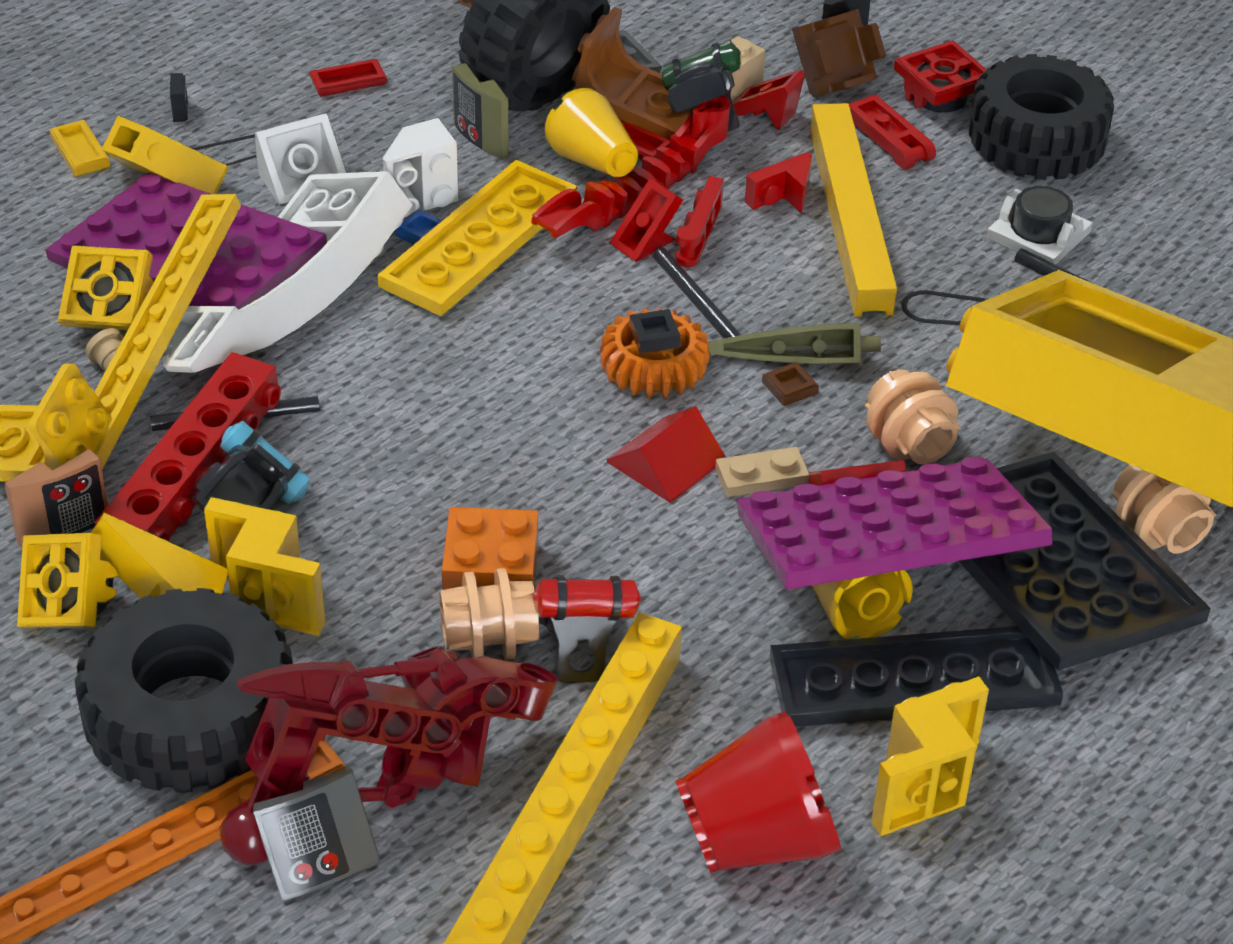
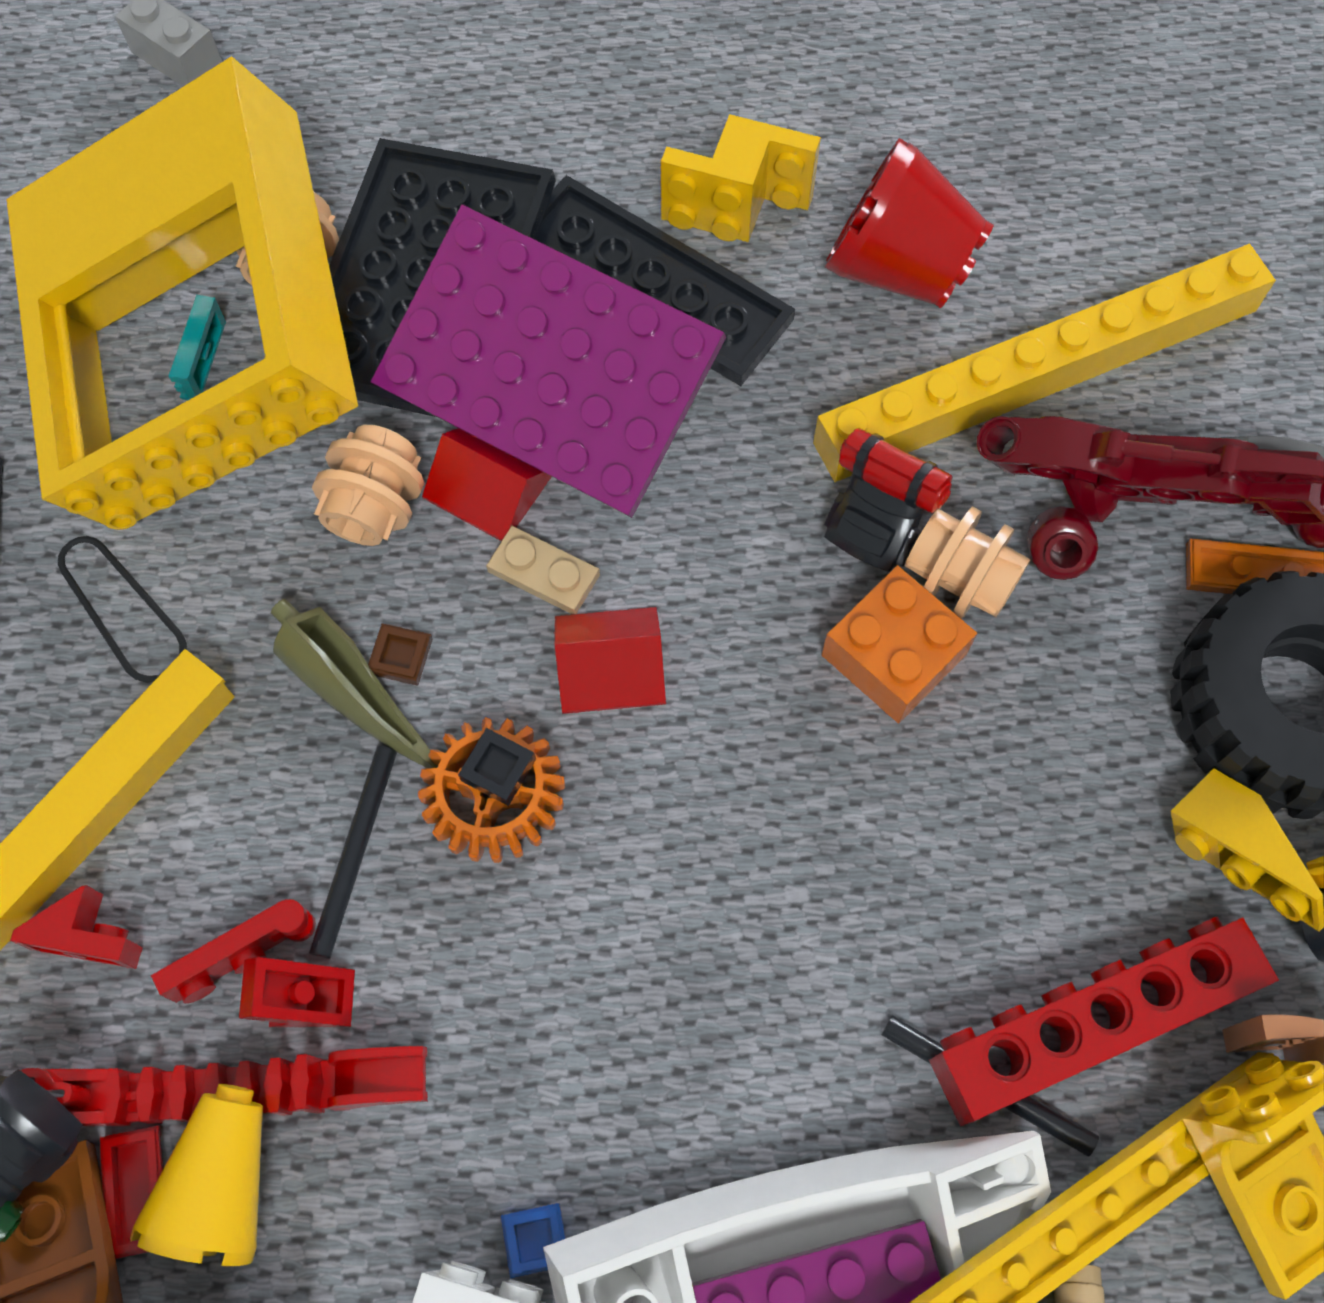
camera: 135 degrees left, 25 degrees up
black piece [191,420,310,512] -> none
yellow bracket [204,497,325,636] -> none
yellow plate [378,160,577,316] -> none

